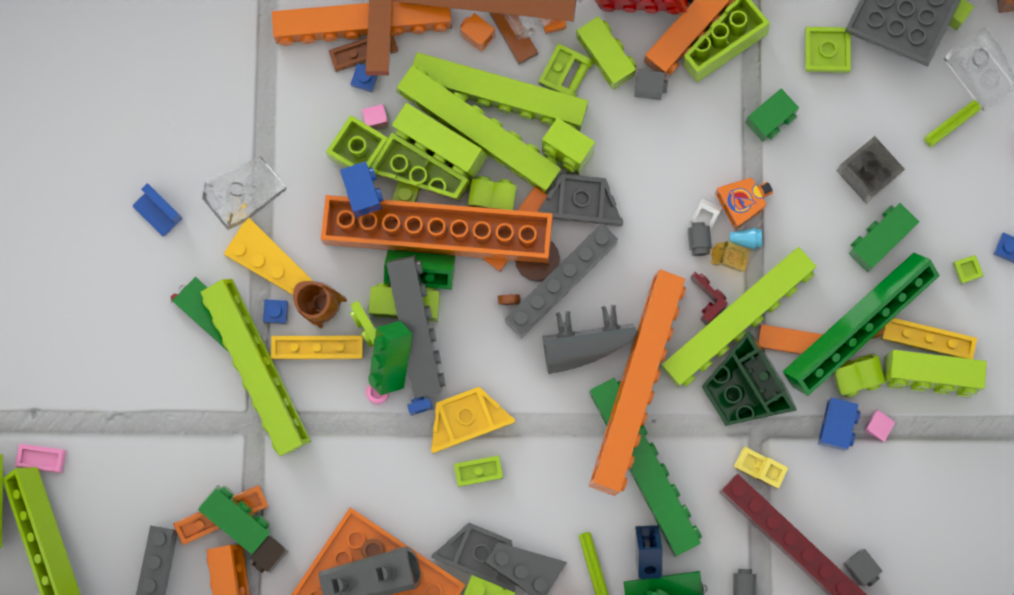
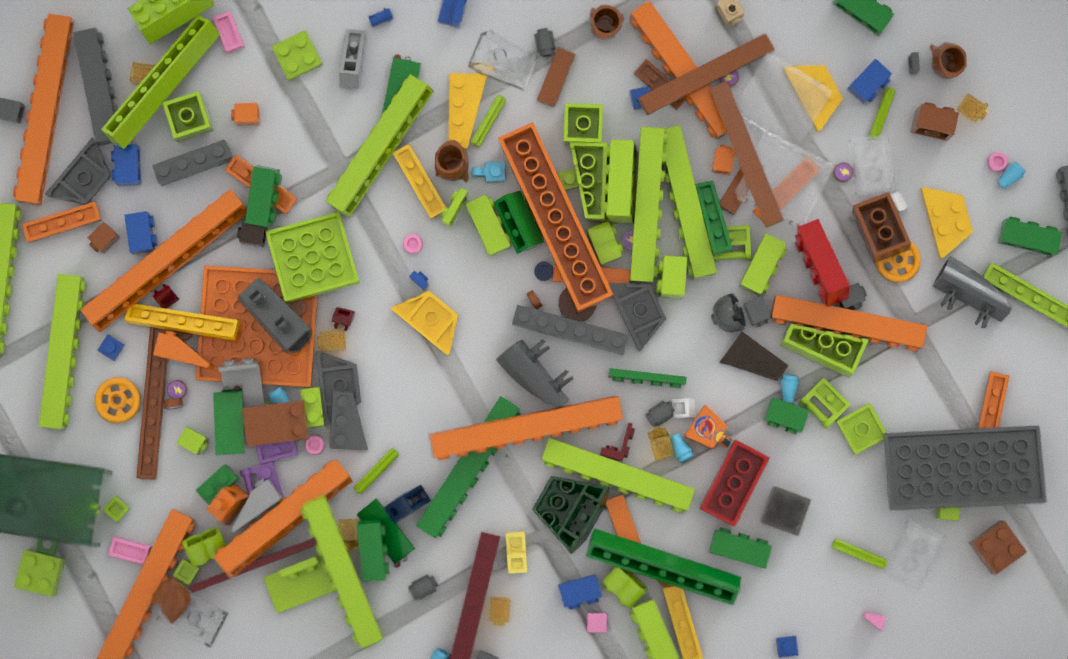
camera: 55 degrees right, 5 degrees up
blue plate [263,299,288,324] -> none
blue brick [340,161,384,218] -> none
bright pink slope [362,104,389,129] -> none
green brick [368,321,413,396] -> none
dark grey brick [386,255,446,398] -> none
lime plate [454,455,503,487] -> none
lime plate [952,255,984,285] -> none
none -> clear yellow brick [130,62,155,85]
none -> lime brick [163,91,213,142]
none -> orange brick [231,103,260,126]
none -> lime plate [265,212,360,304]
none -> lime plate [271,30,323,81]
none -> clear yellow brick [317,330,346,352]
none -> dark red tile [332,307,355,331]
none -> light grey slope [339,29,365,89]
none -> blue pin [368,8,394,27]
none -> lime axle [471,95,506,147]
none -> medium azure plate [472,162,505,182]
none -> clear yellow brick [489,597,510,626]
none -> dark grey brick [534,28,556,57]
none -> dark blue tile [534,262,553,281]
none -> dark orange tile [537,47,575,107]
none -> dark orange helmet [589,4,624,41]
none -> green plate [609,368,687,388]
none -> medium lavender tile [621,231,633,250]
none -> green plate [695,180,733,256]
none -> red brick [699,440,770,527]
none -> dark grey cylinder [711,293,746,333]
none -> dark brown wing [720,331,789,381]
none -> medium azure cone [781,374,800,403]
none -> lime plate [799,377,851,429]

